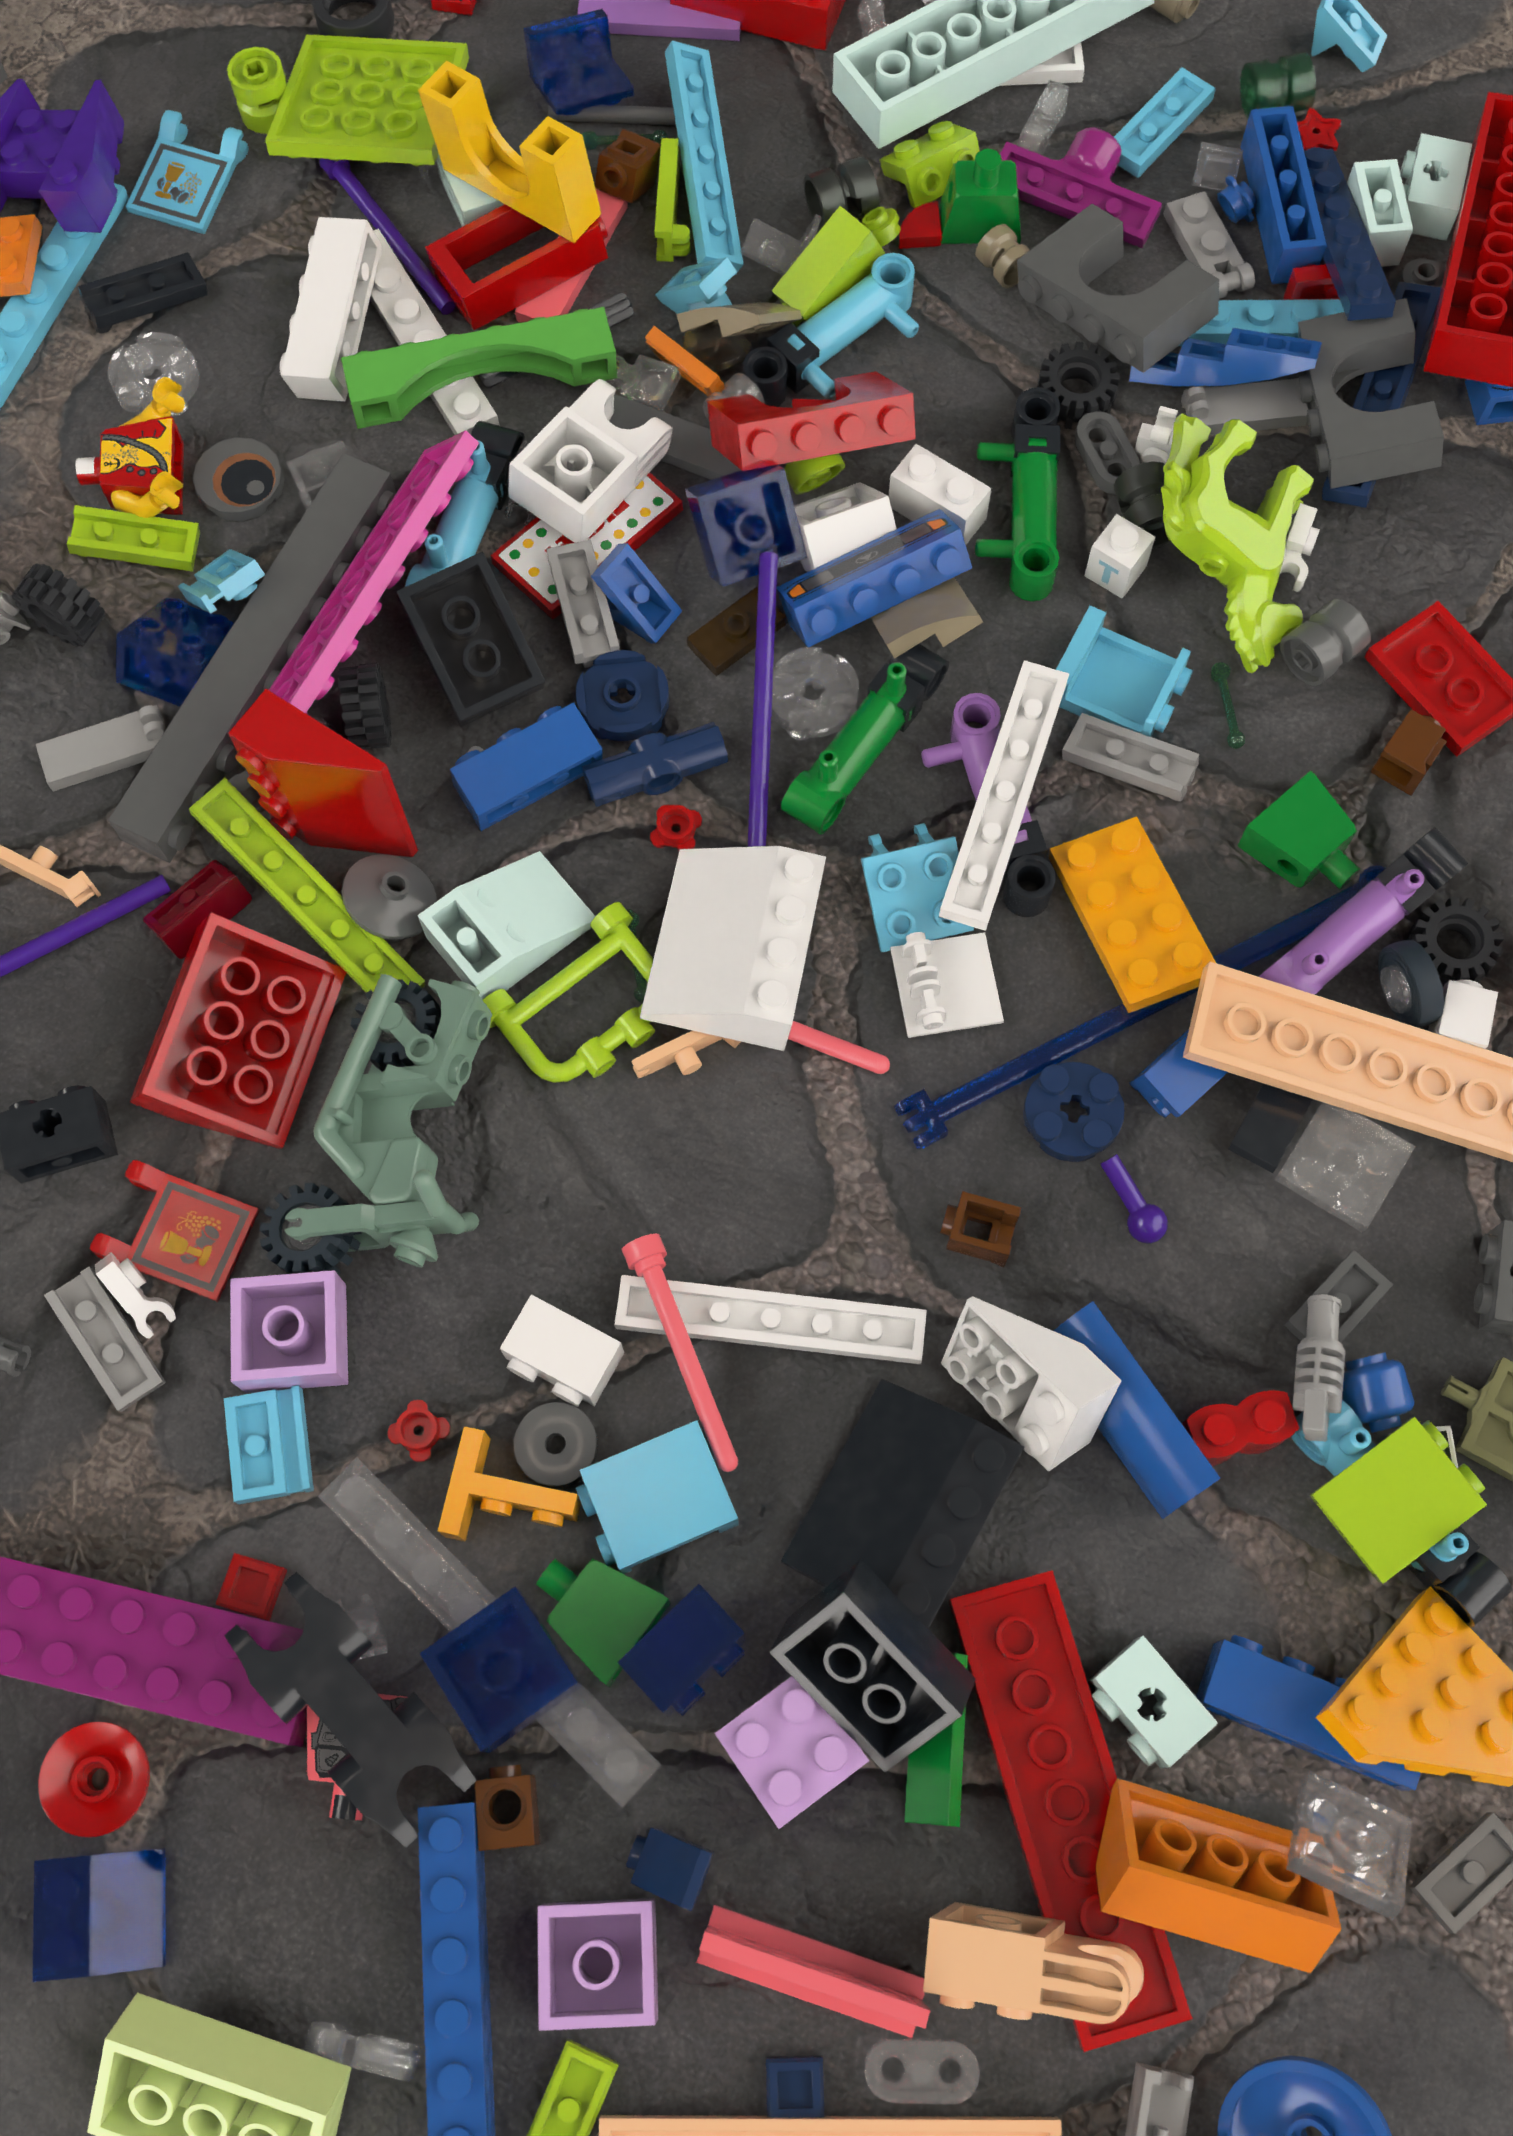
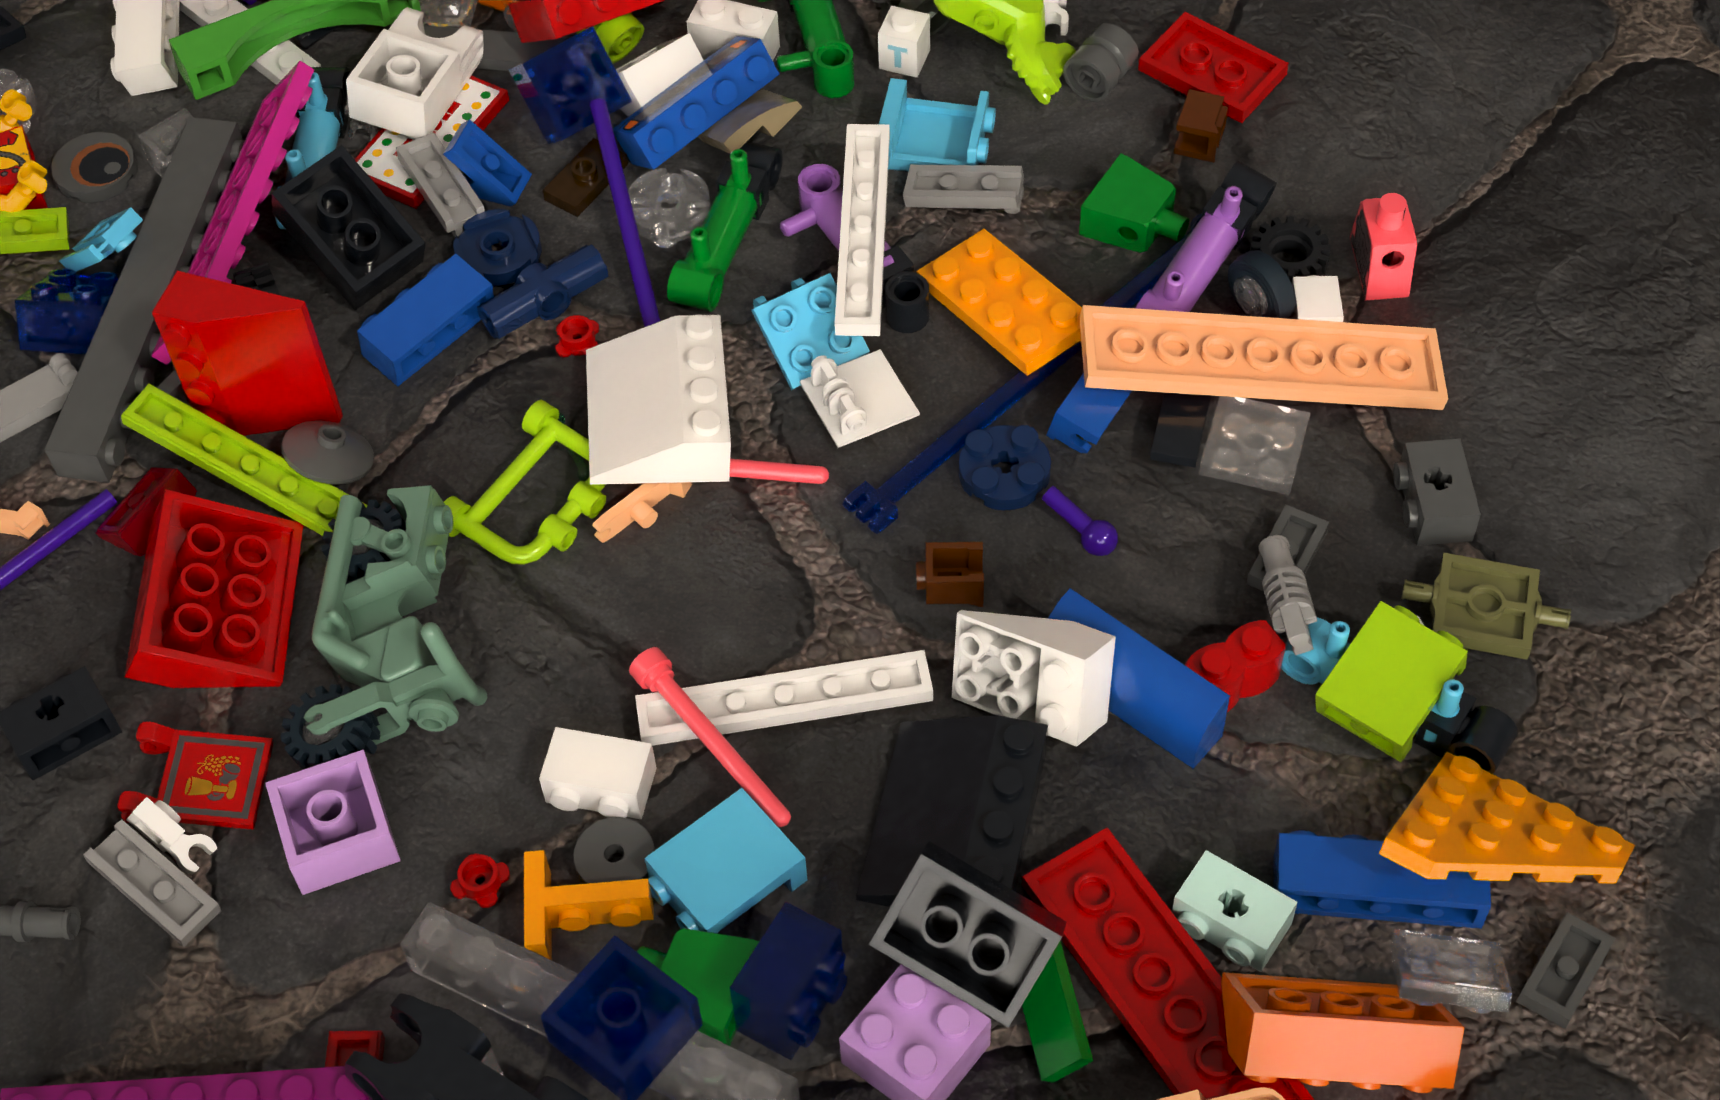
camera: 15 degrees left, 15 degrees down
medium azure plate [224,1385,314,1504] -> none
light aqua slope [417,851,595,1000] -> none
clear green hinge [1211,662,1245,749] -> none
blue head [1342,1352,1414,1433] -> none

